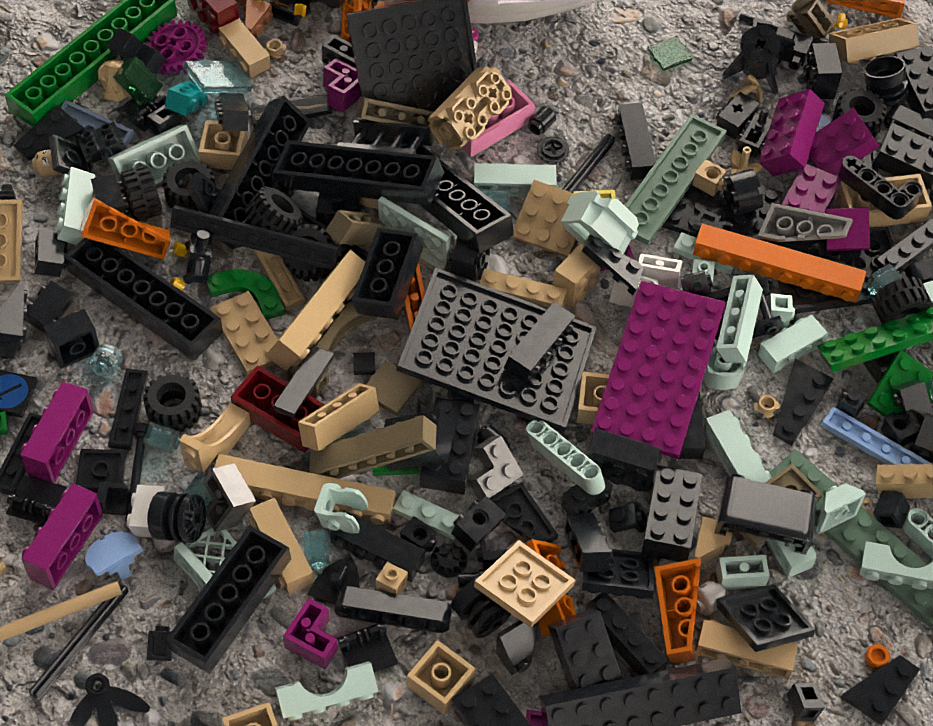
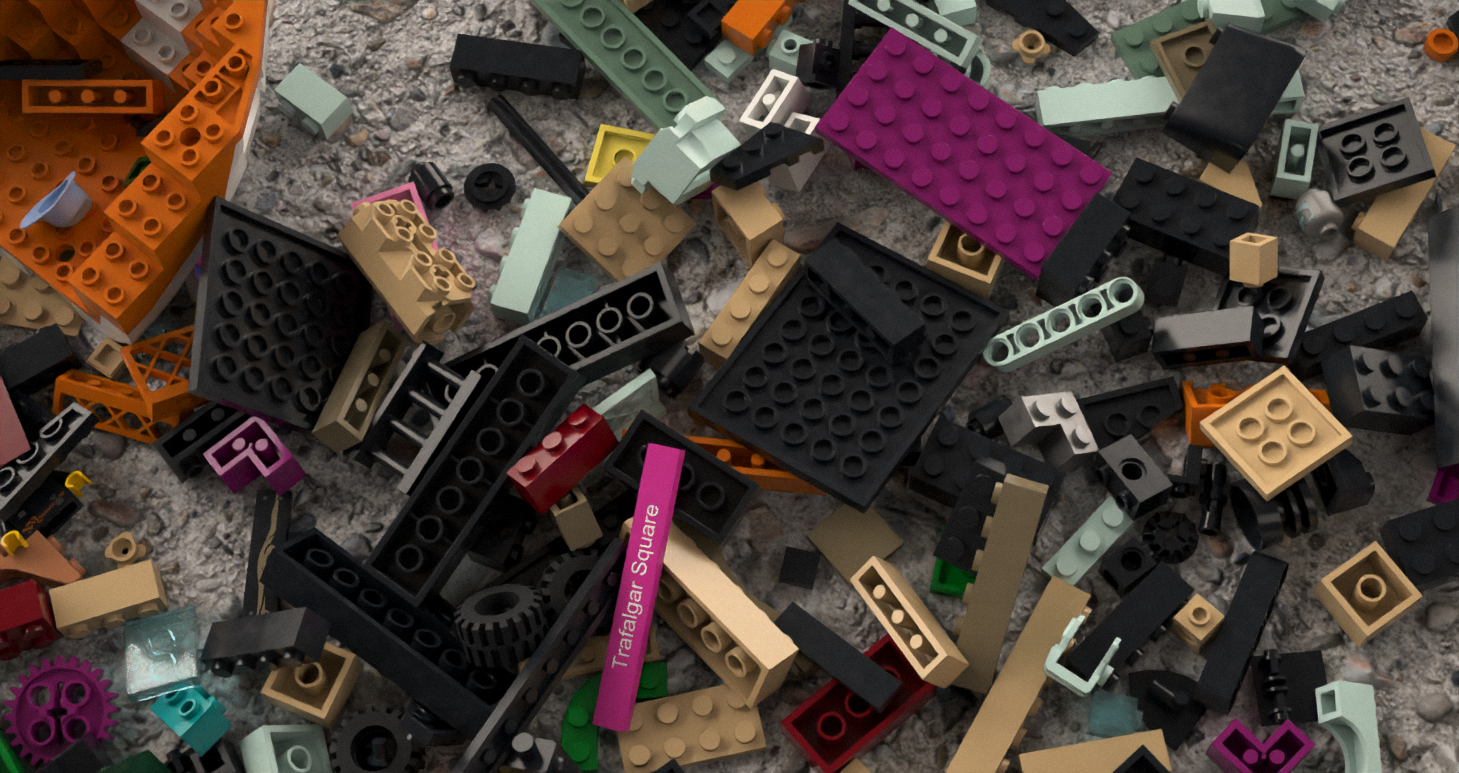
camera: 65 degrees left, 10 degrees up
orange wedge [654,558,701,665] -> none
none -> light aqua brick [274,63,353,140]
none -> dark red brick [506,404,619,514]
none -> dark pink tile [592,443,686,733]
none -> tan brick [1230,232,1278,288]

